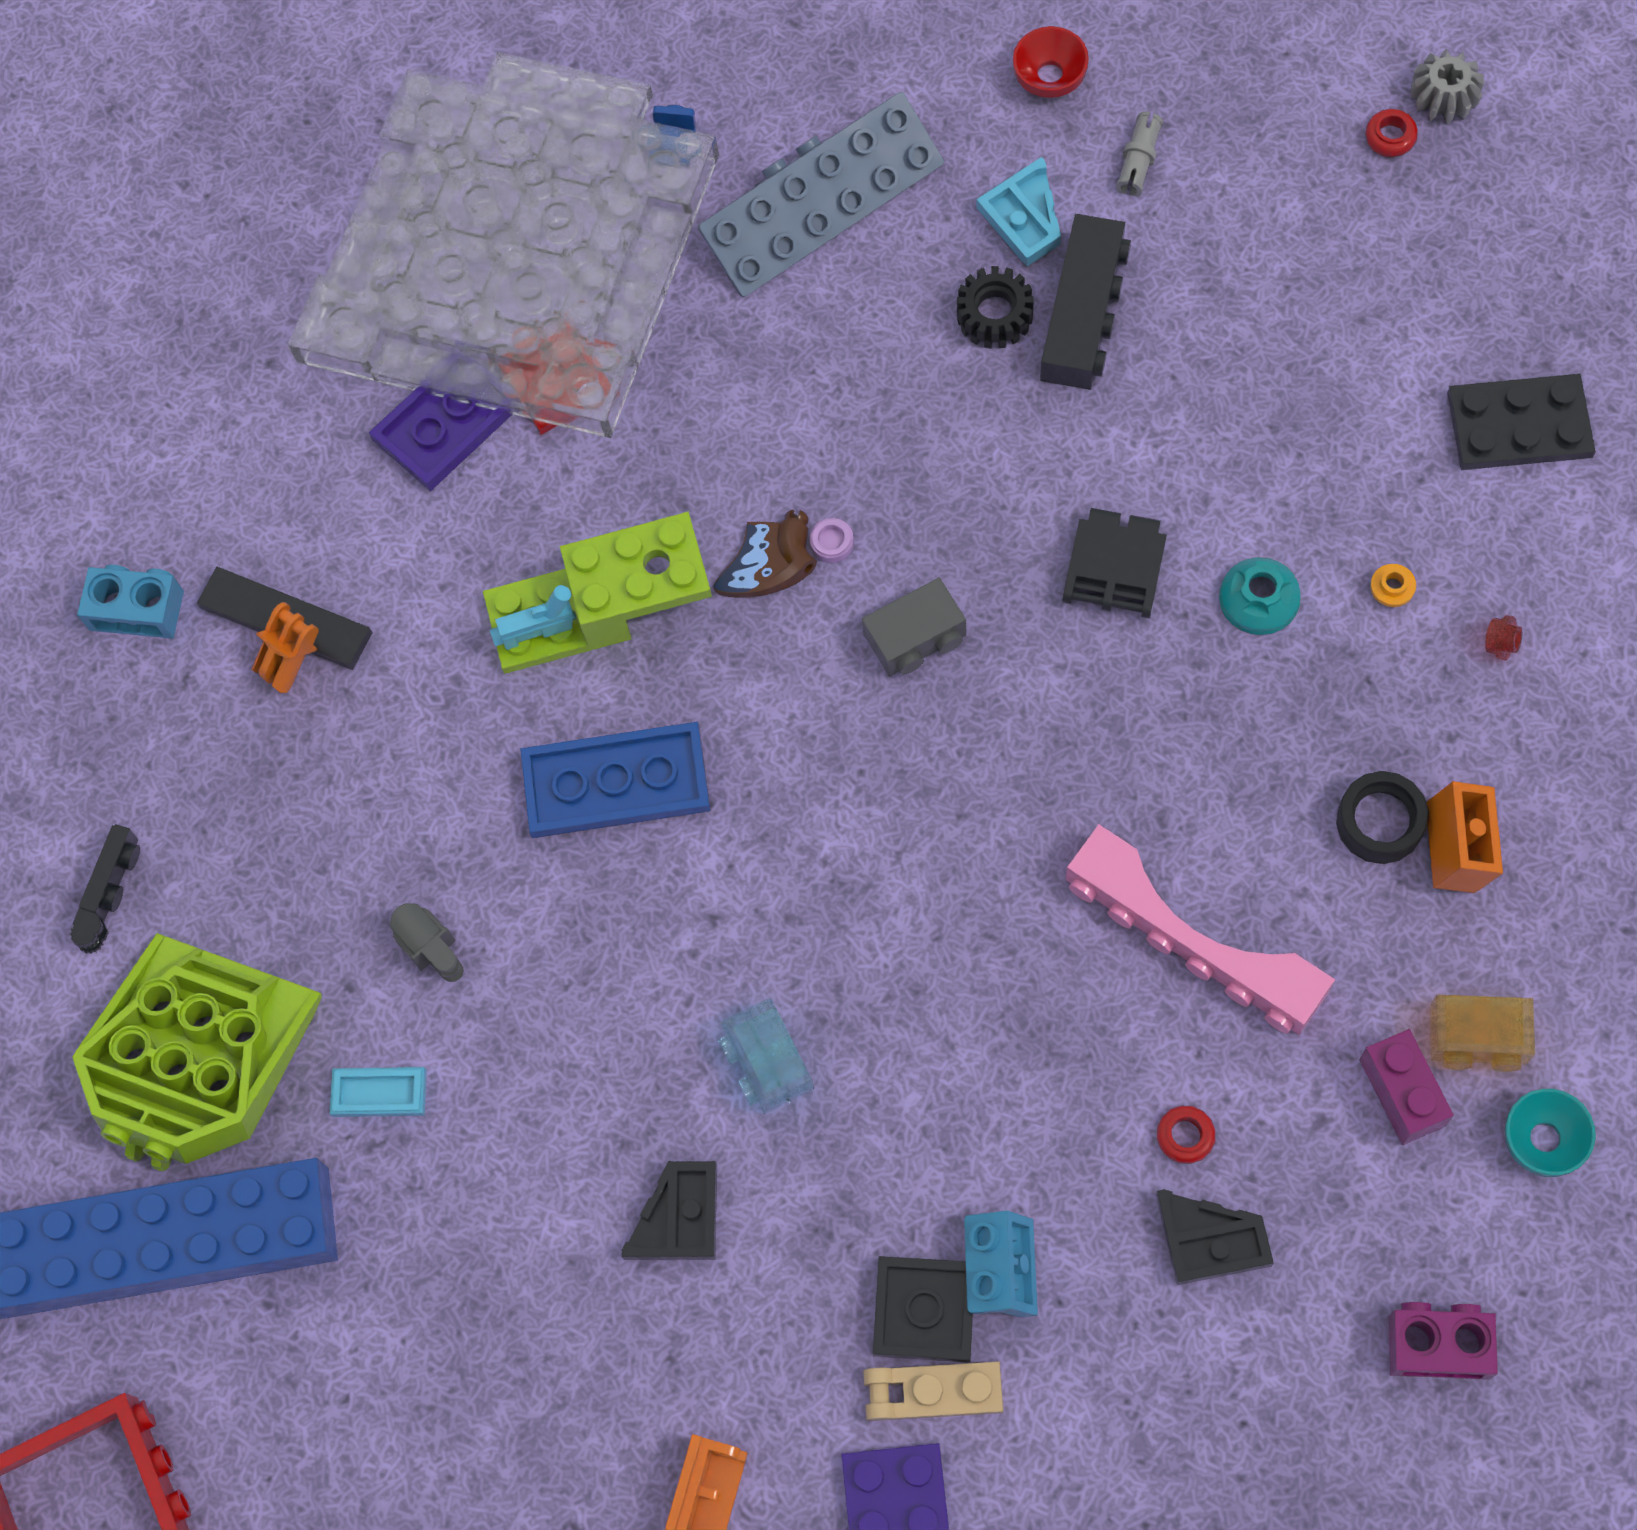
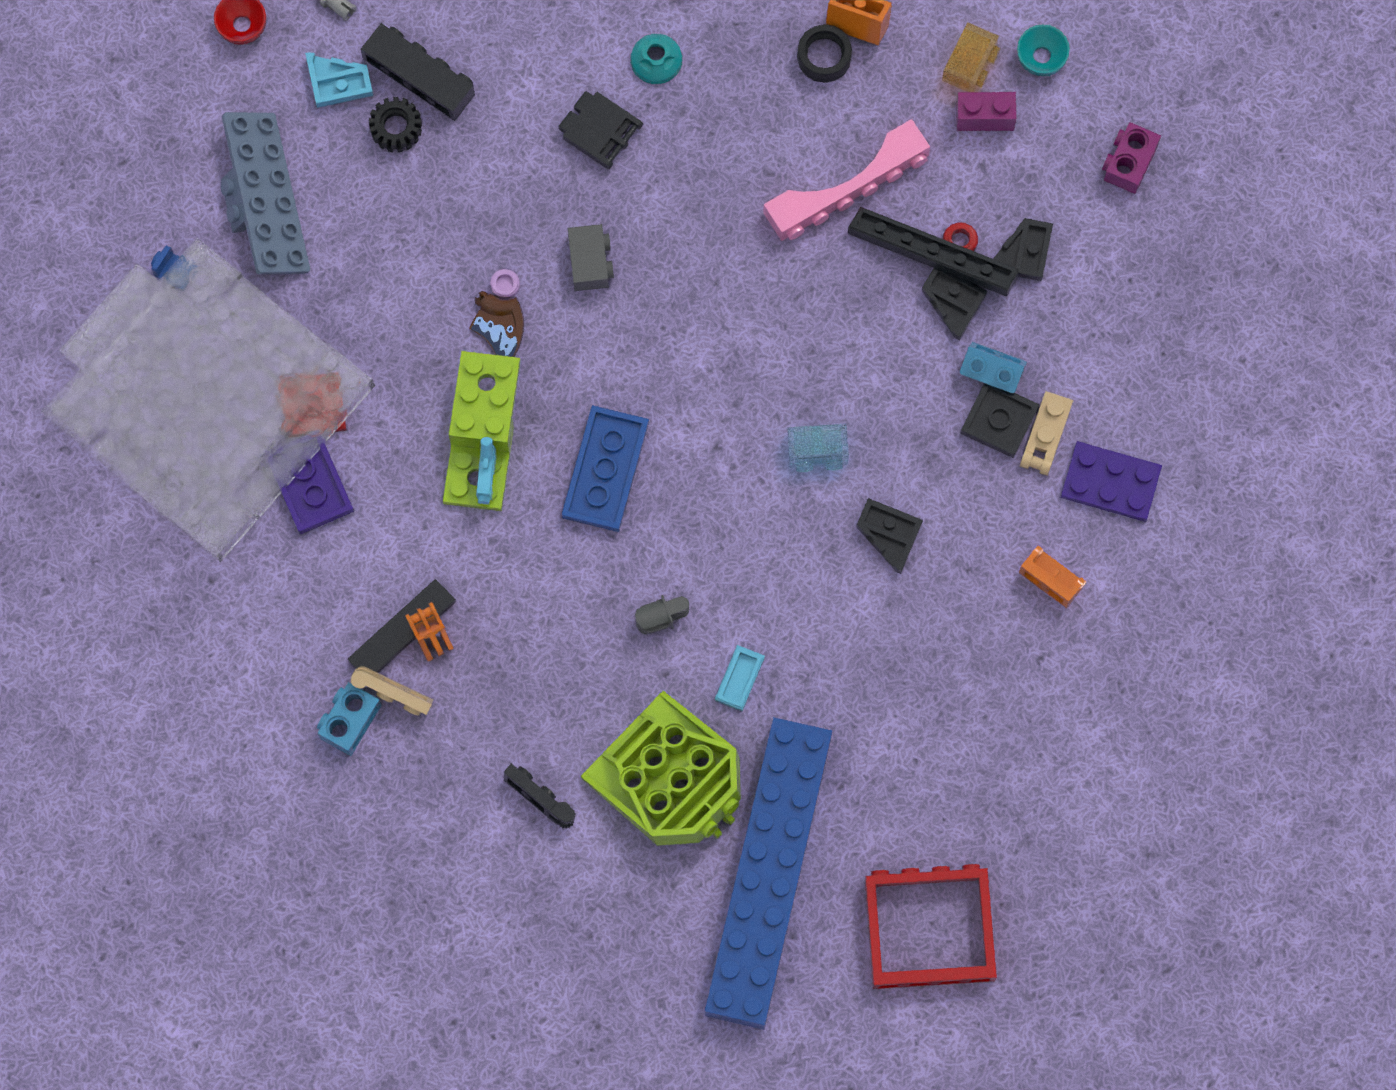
camera: 75 degrees left, 5 degrees up
none -> tan plate [351,666,433,716]
none -> black tile [848,207,1020,297]
none -> black wing [922,268,987,341]

